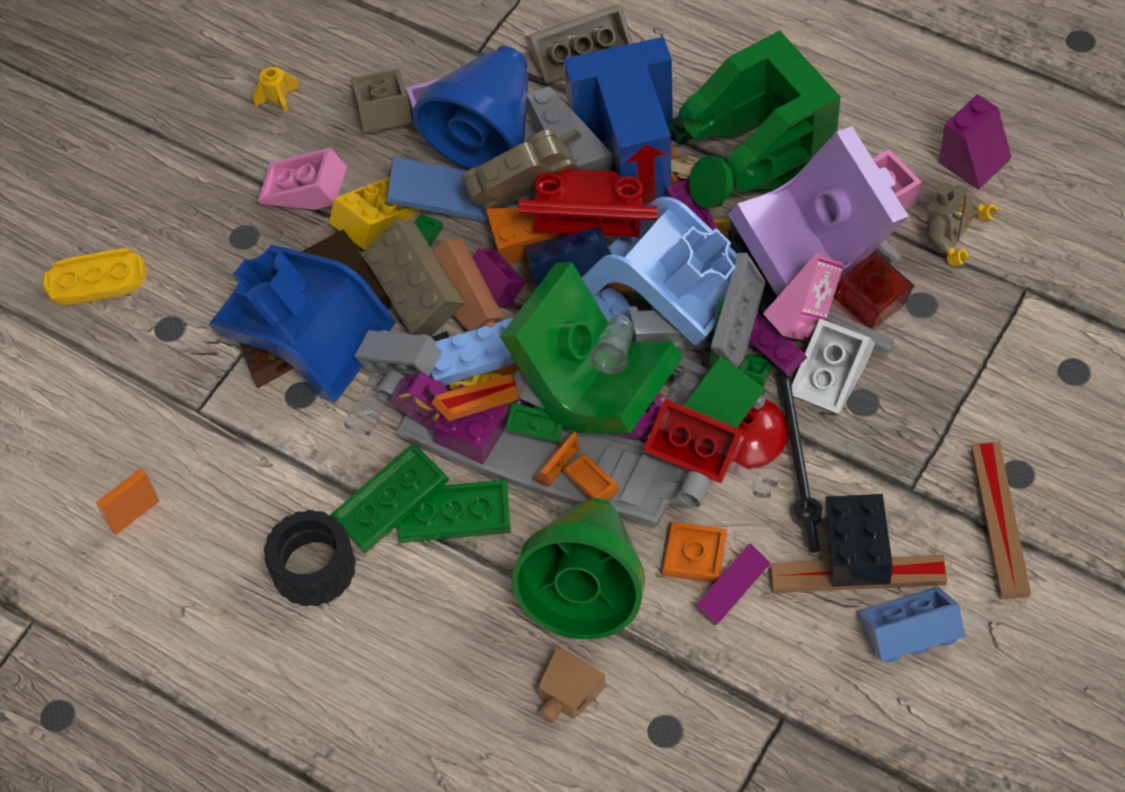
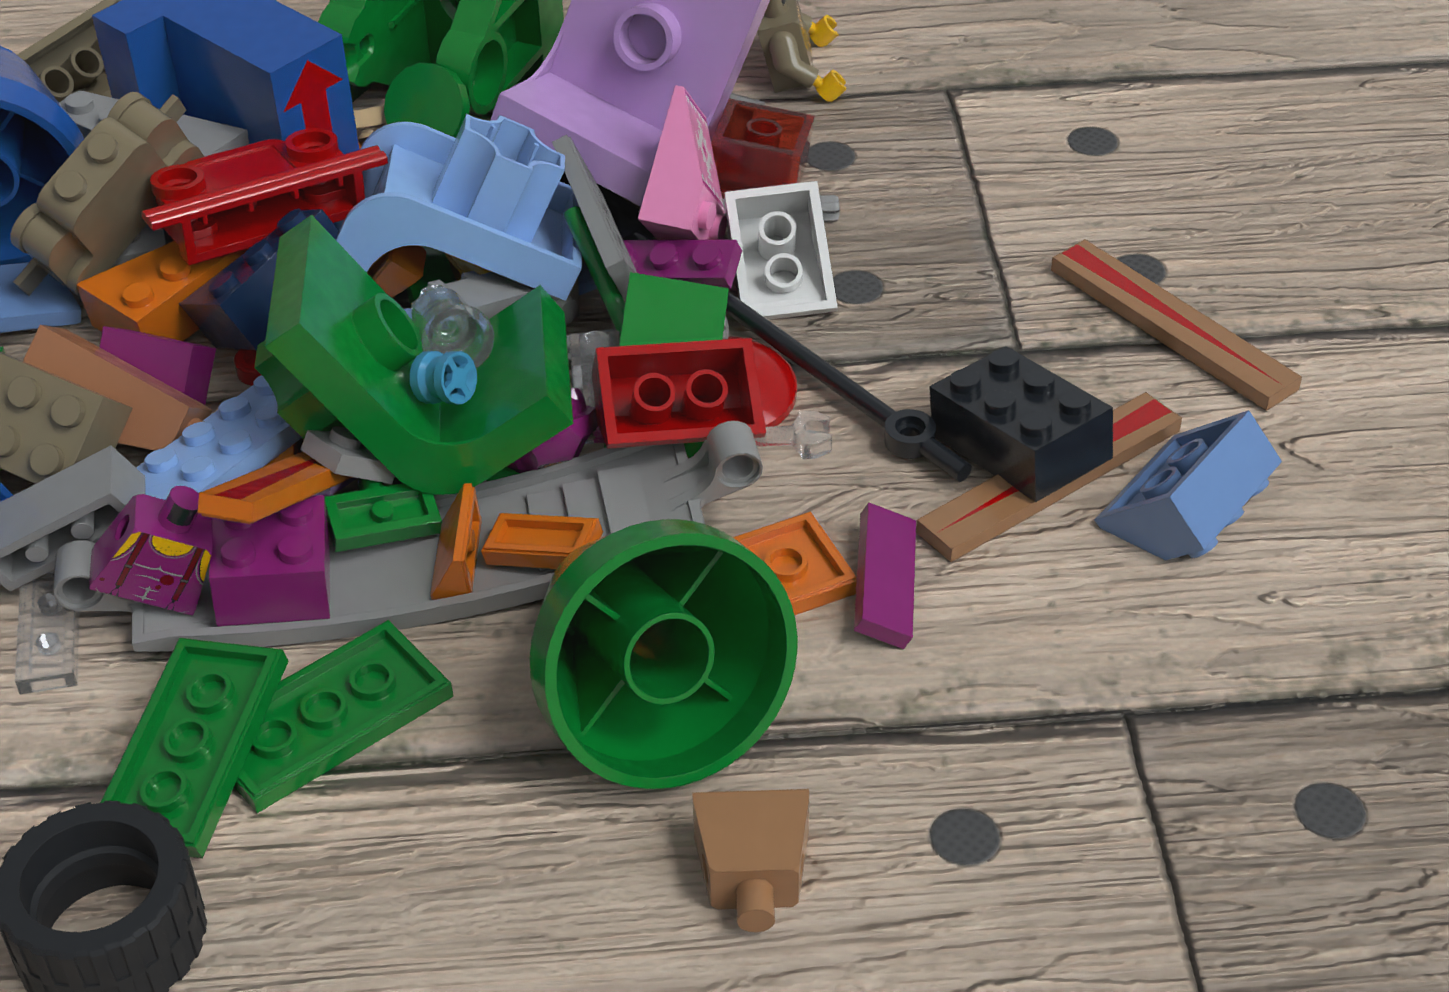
camera: 40 degrees left, 15 degrees down
none -> dark azure wheel [409,351,477,405]

